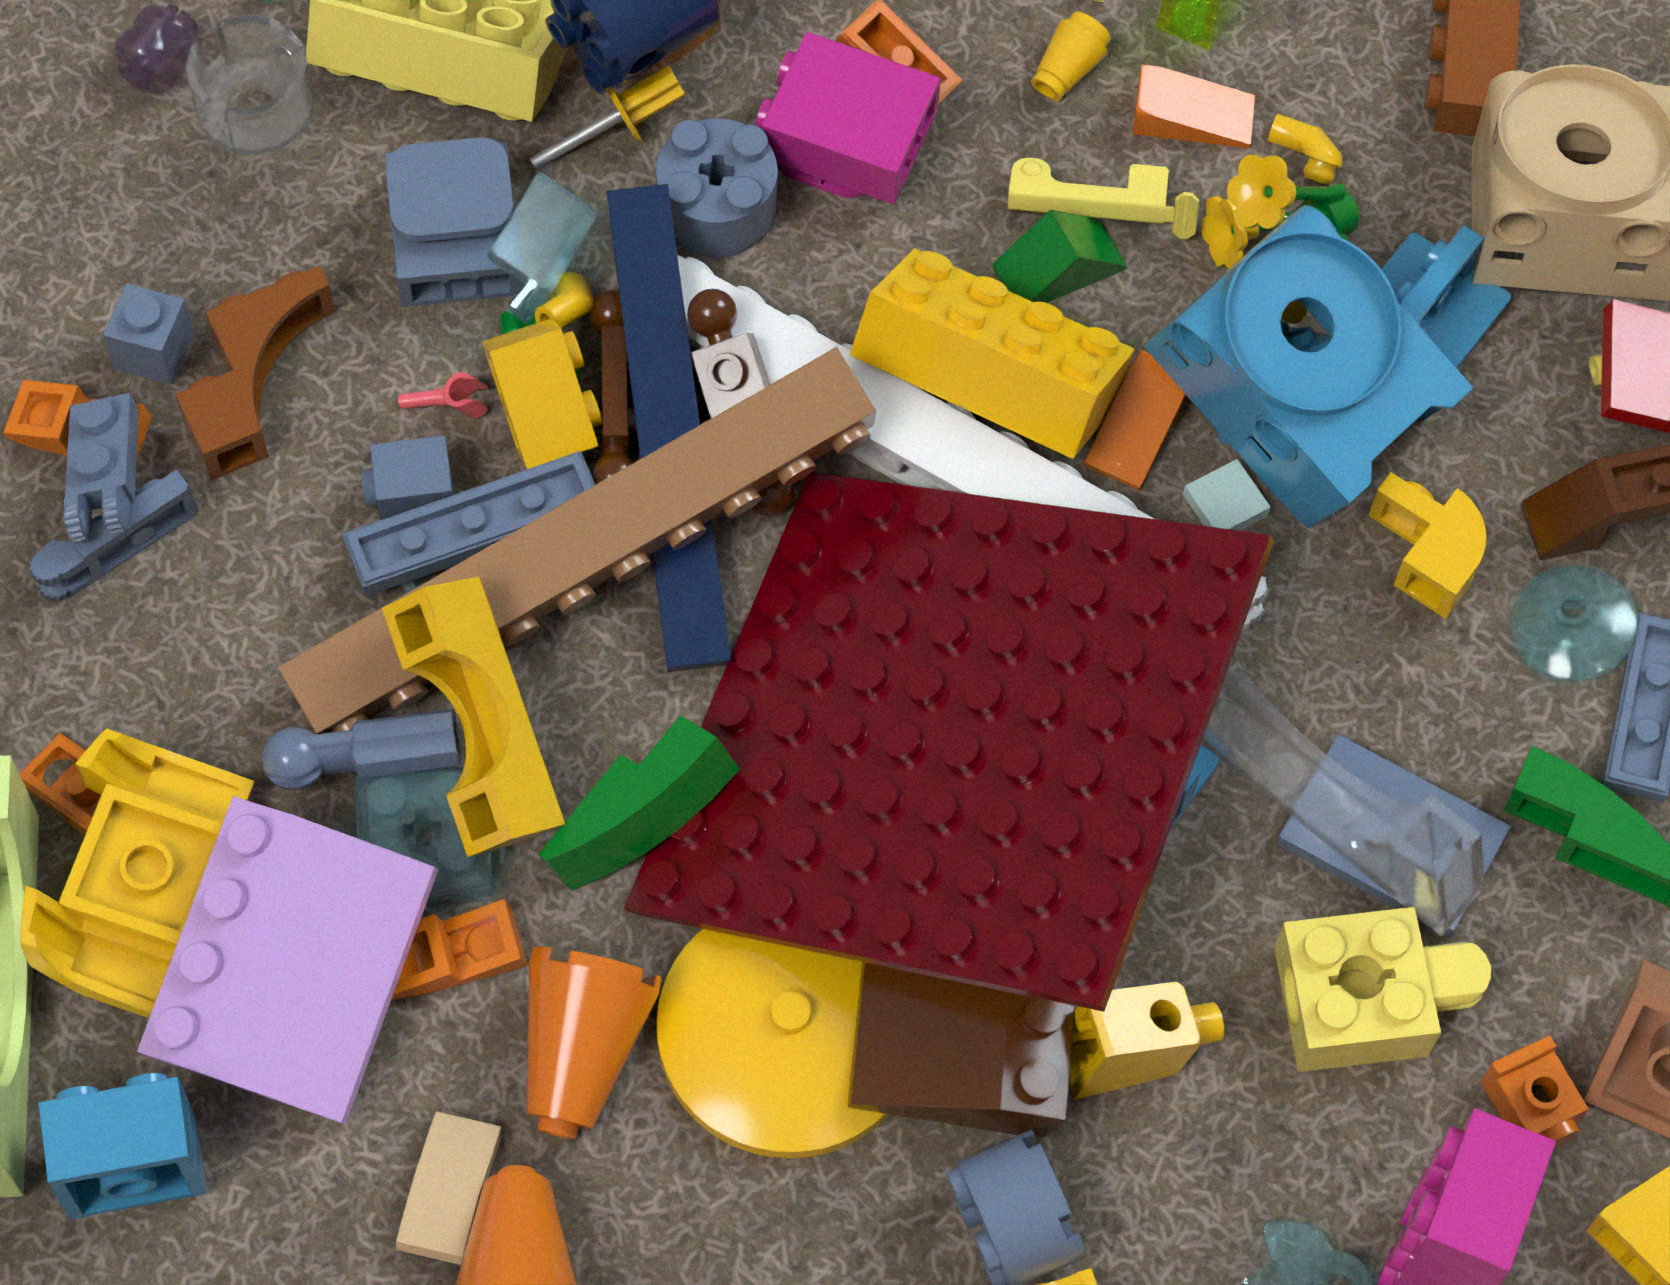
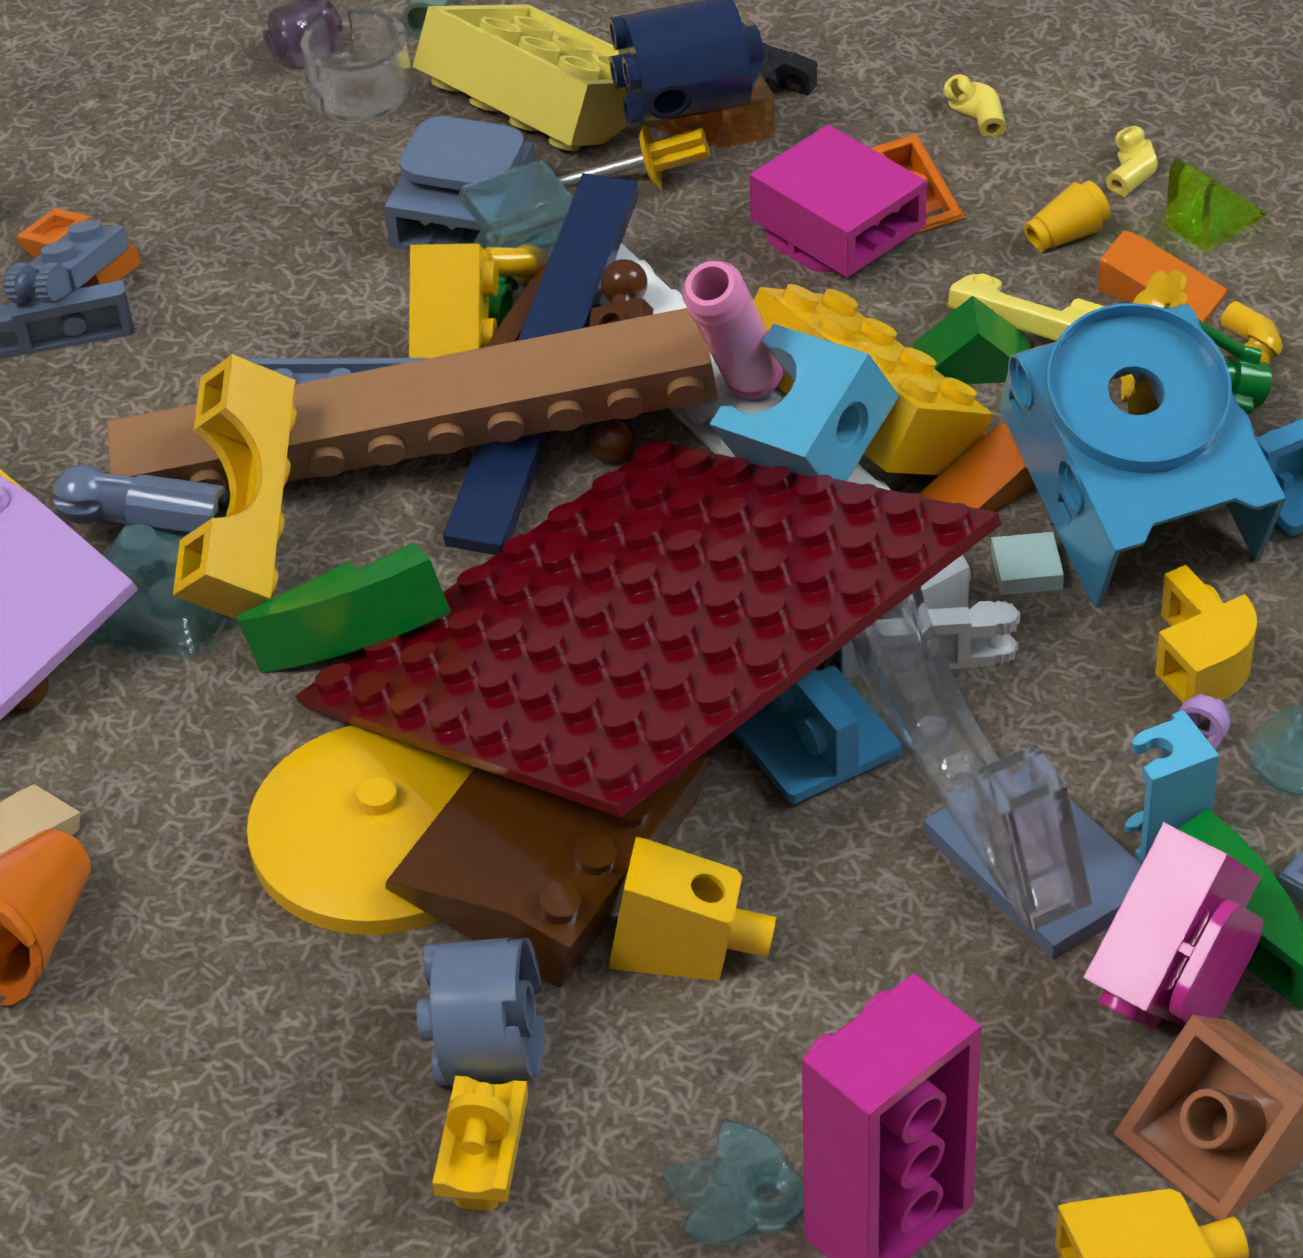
camera: 30 degrees right, 20 degrees down
sand blue brick [103,283,194,385] -> none
dark orange arch [175,265,335,481] -> none
sand blue brick [361,435,454,520] -> none
orange slope [392,899,528,1000] -> none
coral hand [398,372,488,418] -> none
orange cone [526,946,662,1140] -> none
sand blue brick [656,118,778,258] -> none
light yellow brick [1274,907,1491,1072] -> none
orange brick [1481,1035,1588,1149] -> none
none -> bright pink axle [682,261,784,399]
none -> medium azure piece [710,324,899,481]
none -> brick [1083,823,1264,1030]
none -> medium azure hinge [1125,710,1219,864]
none -> lavender hinge [1178,693,1231,749]

